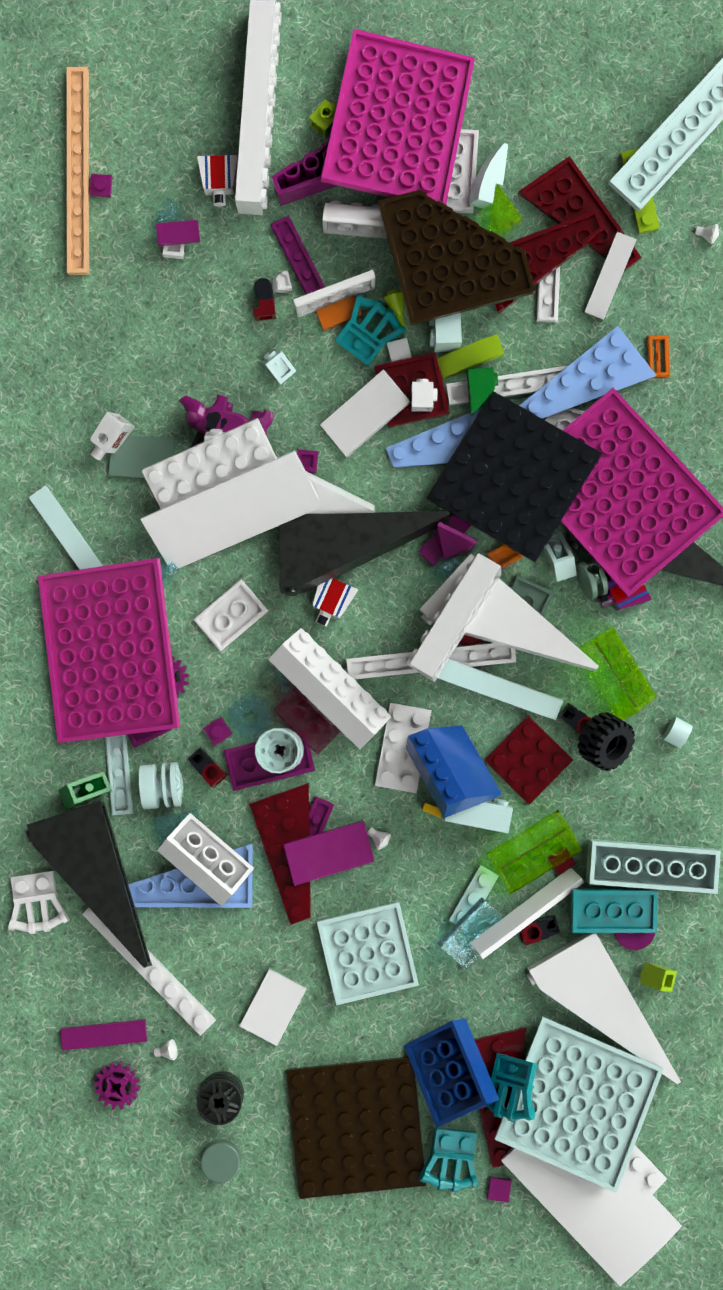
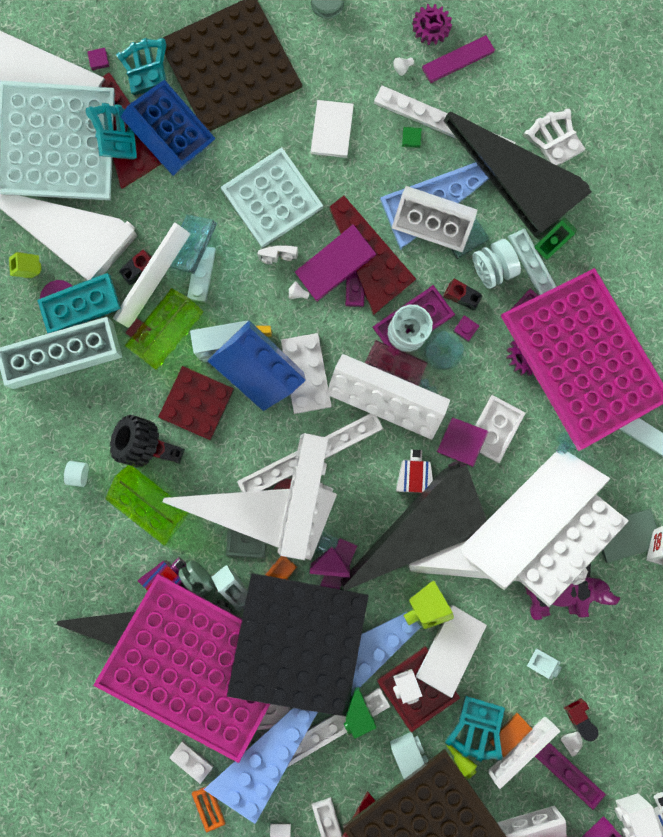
camera: 165 degrees right, 5 degrees down
pearl dark grey wheel [197,1071,244,1125] -> none
magenta plate [297,449,319,473] -> none
white tile [386,338,412,362] -> none
lime slope [437,334,504,379] -> none
light aqua tile [438,659,563,720] -> none
none -> white plate [170,741,213,784]
none -> white slope [258,246,298,264]
none -> green tile [402,127,422,148]
none -> lime torso [403,581,454,629]
none -> magenta tile [437,417,489,467]

